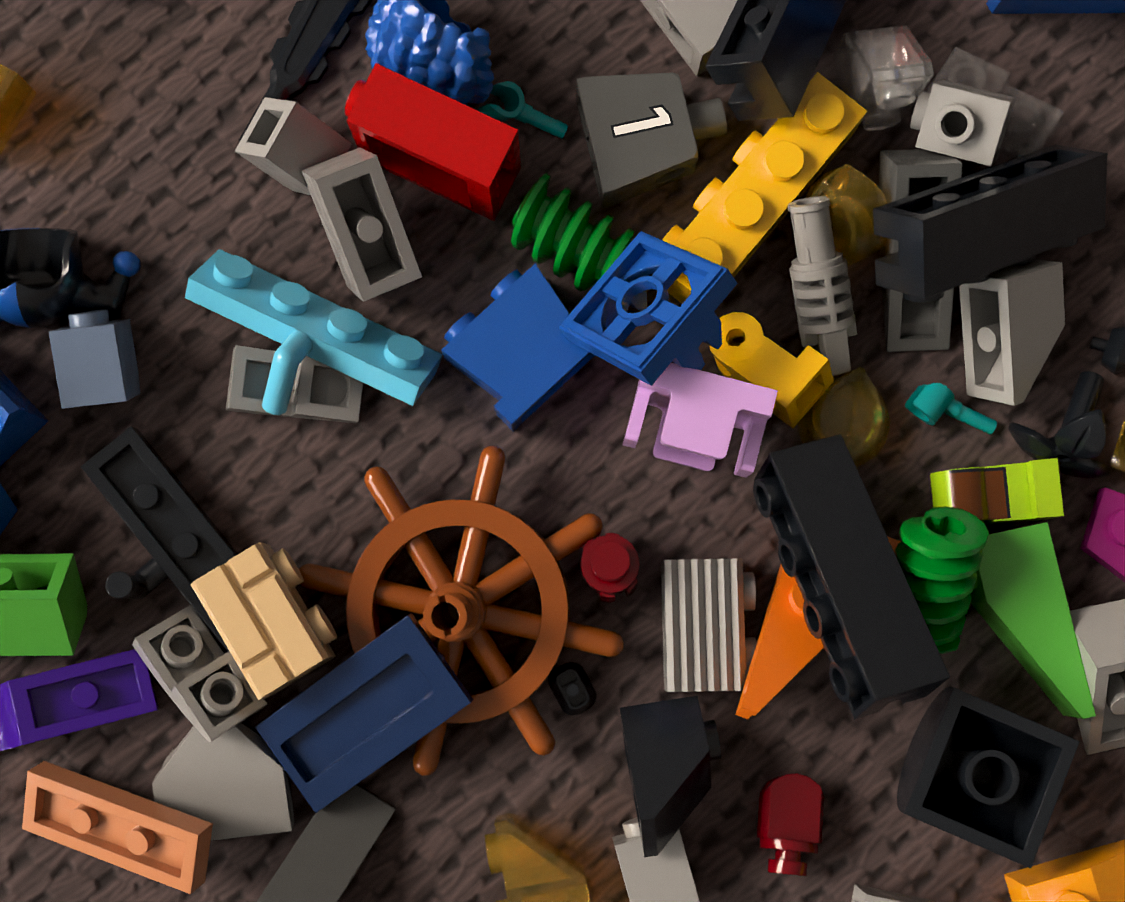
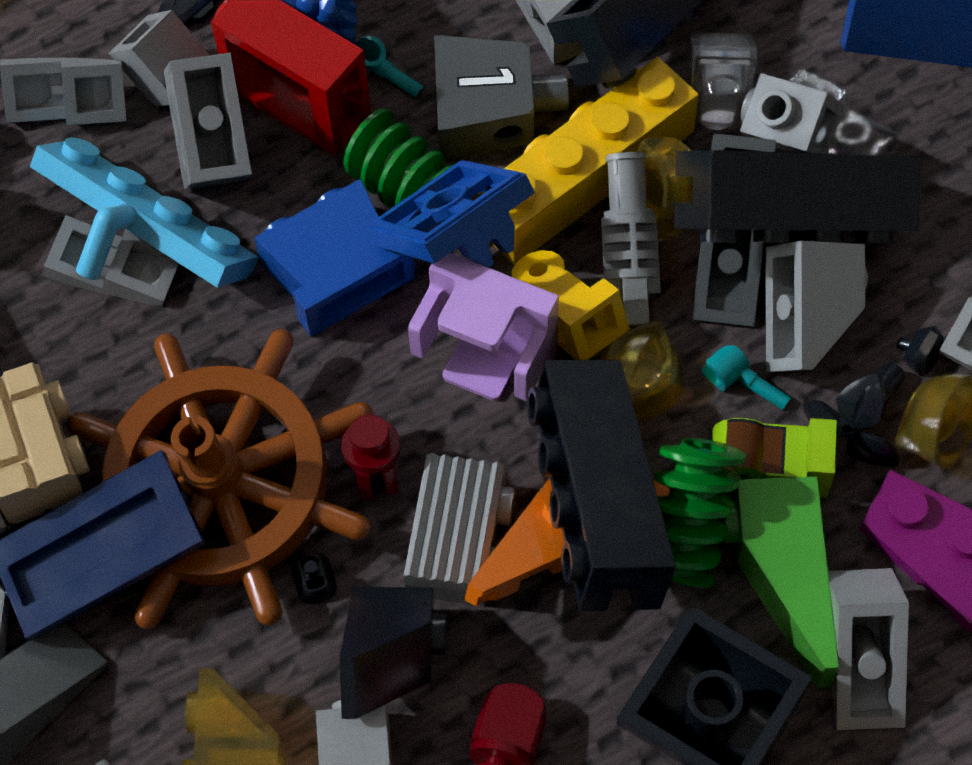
camera: 15 degrees right, 20 degrees down
none -> light grey slope [0,58,126,125]

